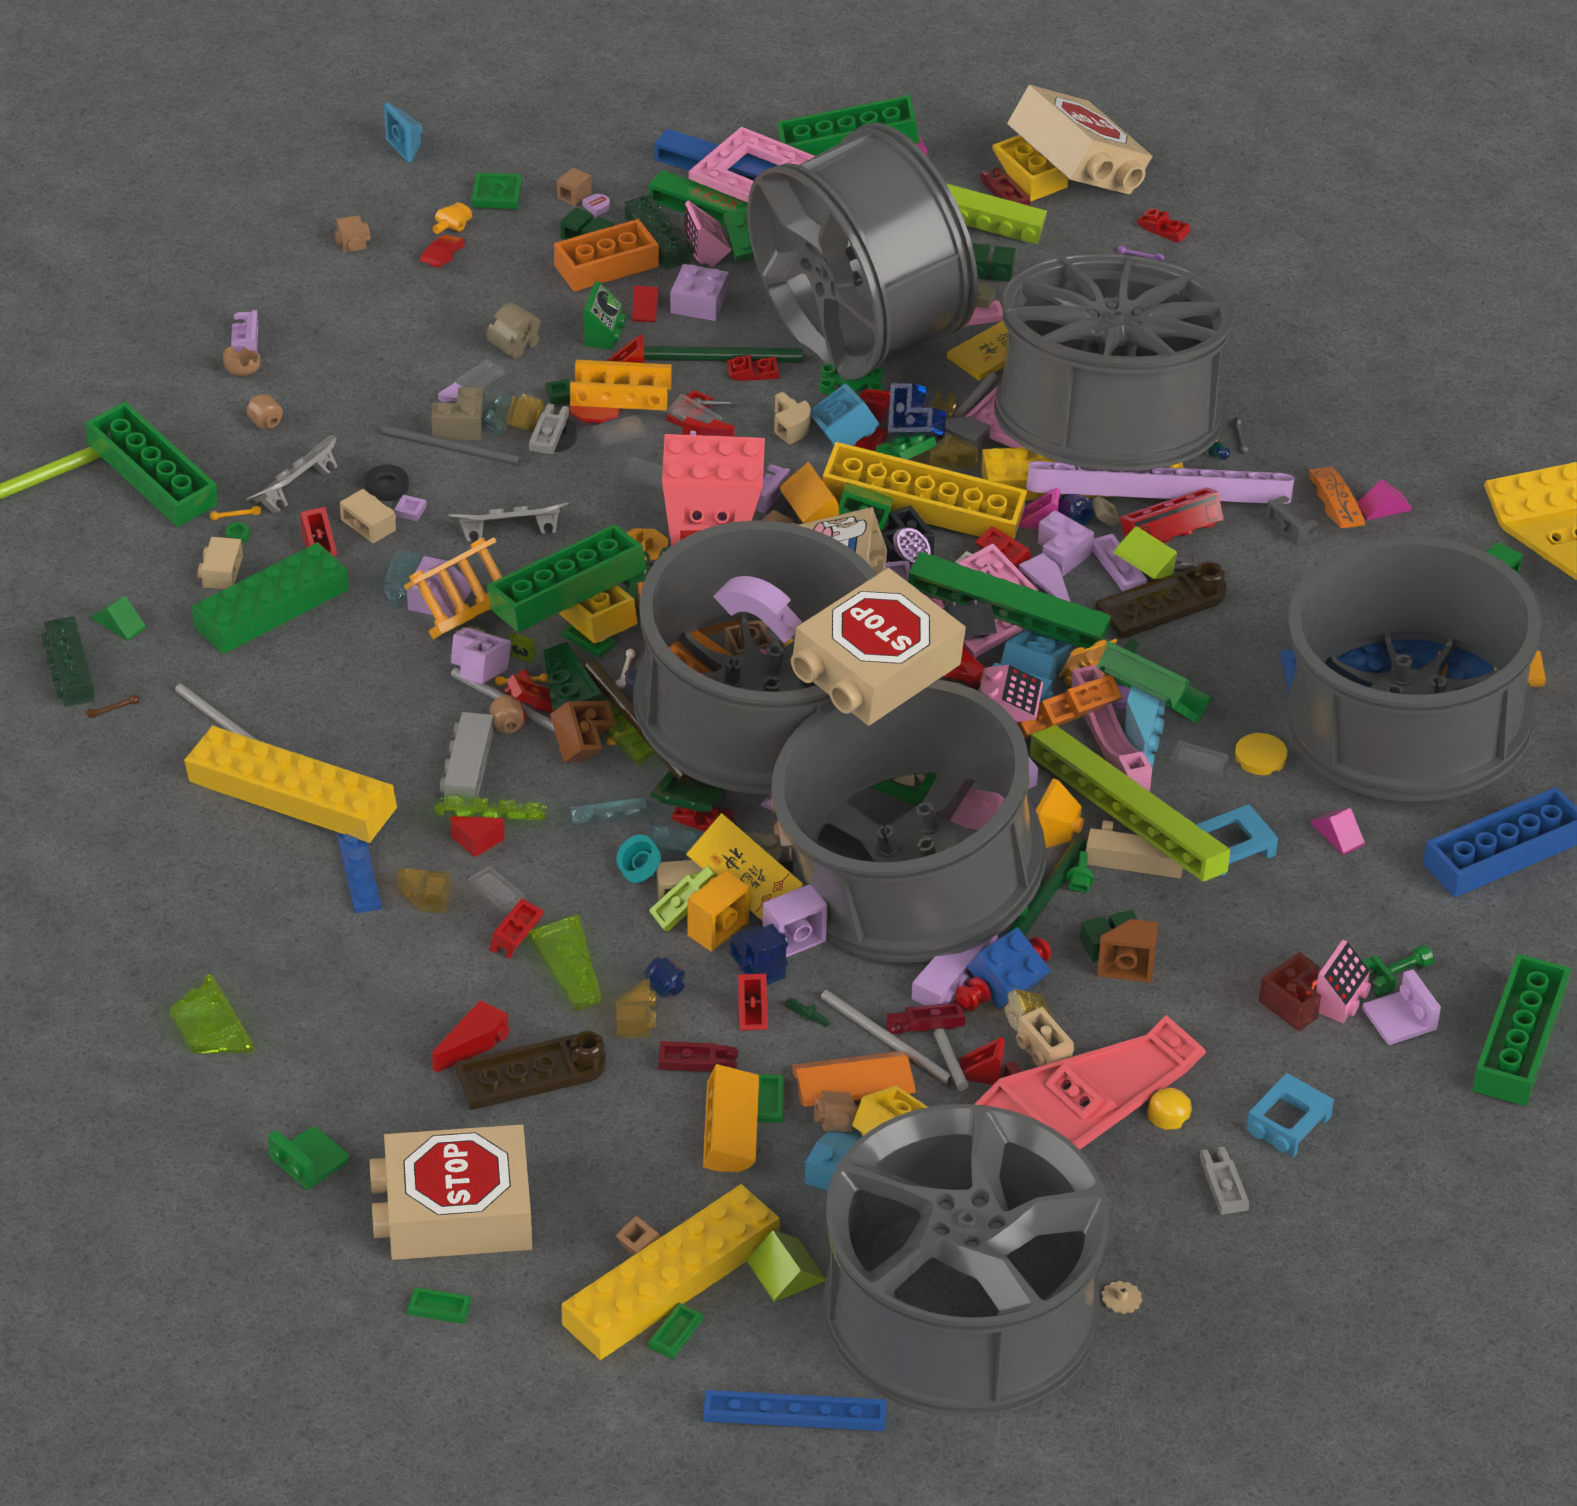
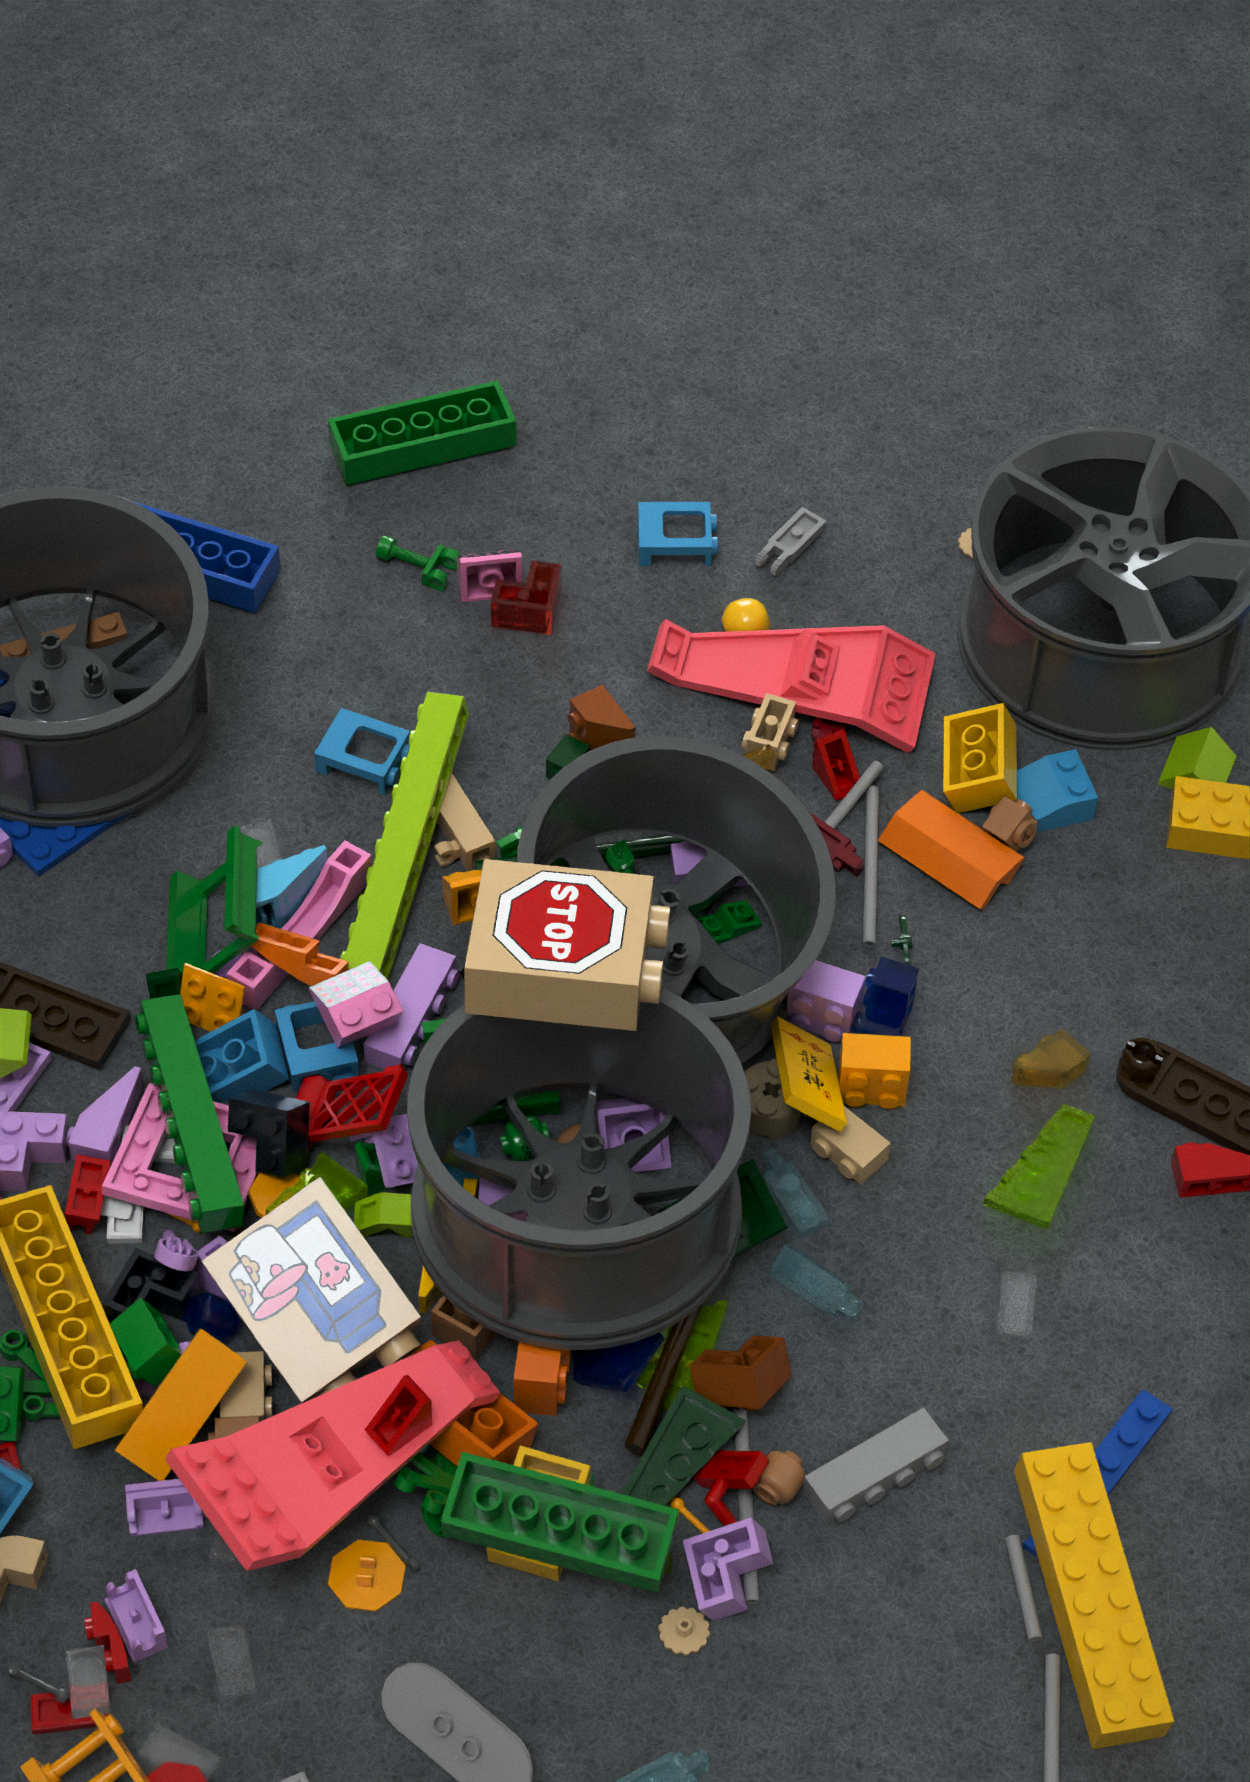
camera: 130 degrees left, 10 degrees up
clear yellow slope [397,868,452,913] -> none
light orange fence [404,537,502,639] -> none
lavender slope [407,556,472,618] -> none
clear neon green wing [434,794,548,820] -> none
red slope [450,816,505,857] -> none
red hinge [489,898,545,959] -> none
white hinge [616,649,636,689] -> none
teal piece [616,834,661,883] -> none
clear blue head [644,957,686,998] -> none
lime hinge [649,866,718,932] -> none
dark red hinge [658,1041,738,1072] -> none
light orange brick [703,1064,759,1172] -> none
lavender arch [713,576,803,643] -> none
red slope [738,974,768,1031] -> none
green tile [757,1074,784,1123] -> none
yellow tile [1235,733,1287,775] -> none
slope [1310,808,1365,855] -> none
lavender bracket [1362,969,1441,1045] -> none

